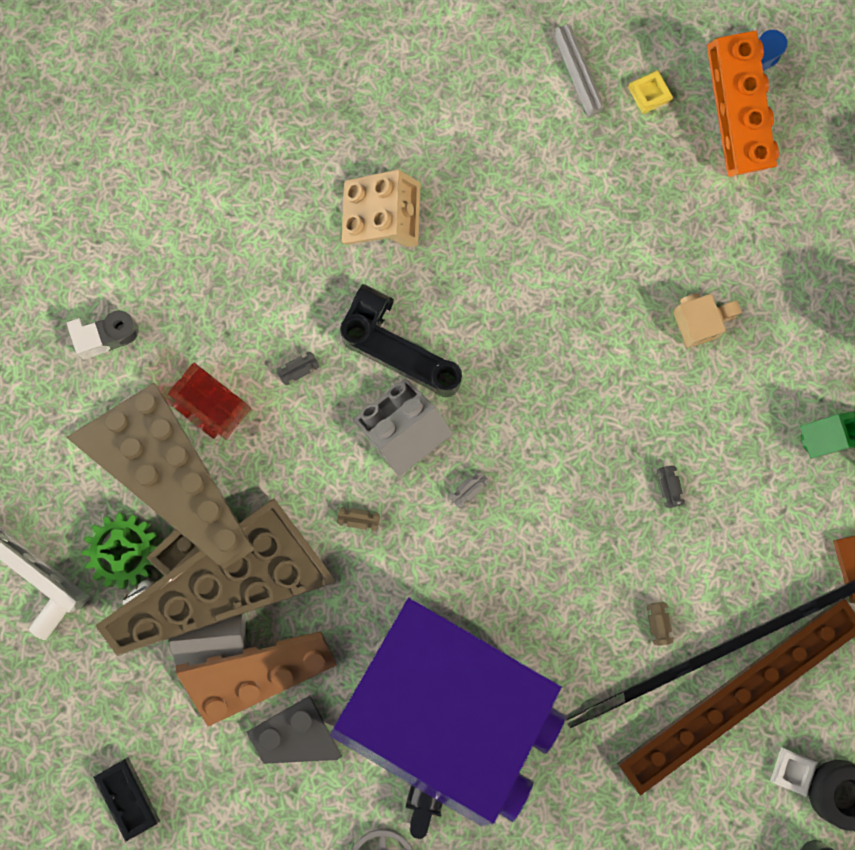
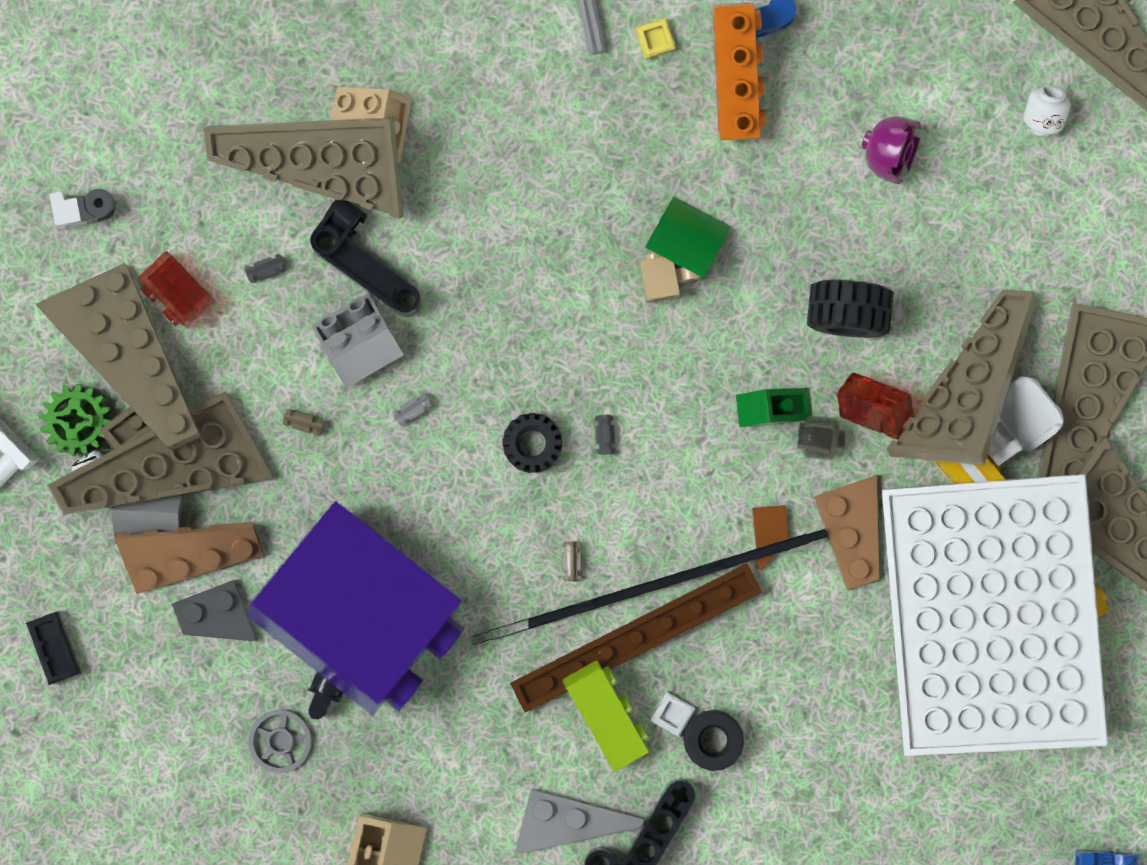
camera: 10 degrees right, 5 degrees up
none -> dark tan wing [204,117,404,219]
none -> black tyre [502,413,562,473]
none -> lime brick [562,660,650,772]
none -> green slope [645,197,731,278]

